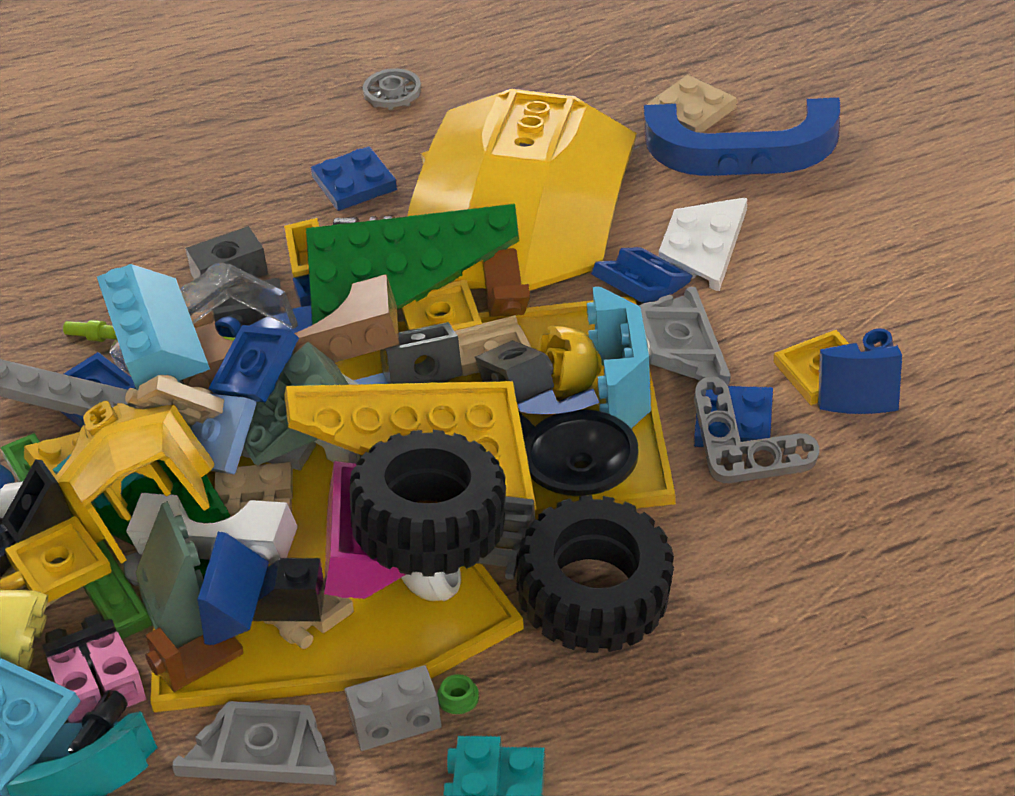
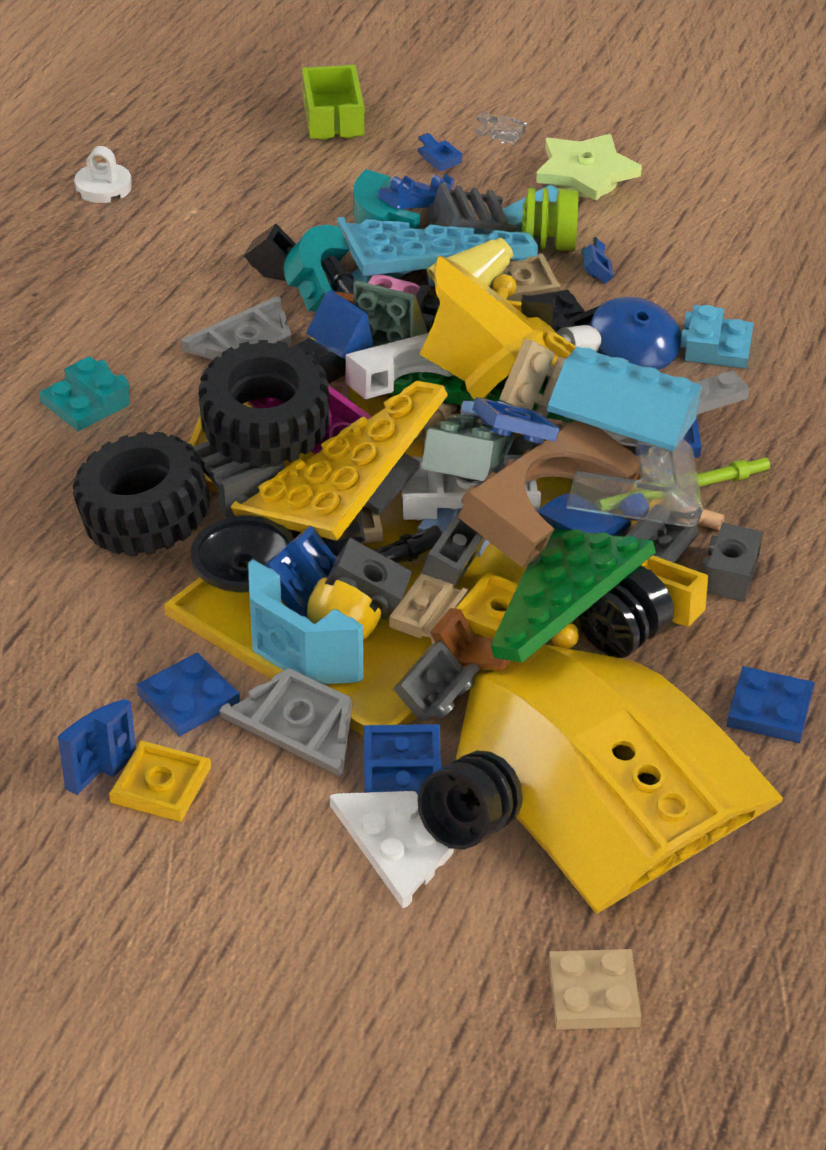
camera: 130 degrees right, 0 degrees up
light grey brick [345,665,442,751] -> none
bright green plate [437,674,479,714] -> none
blue arch [644,97,840,176] -> none
light grey beam [694,376,819,483] -> none
blue hinge [863,328,894,351] -> none
none -> dark grey bracket [393,640,480,722]
none -> black wheel [417,750,523,850]

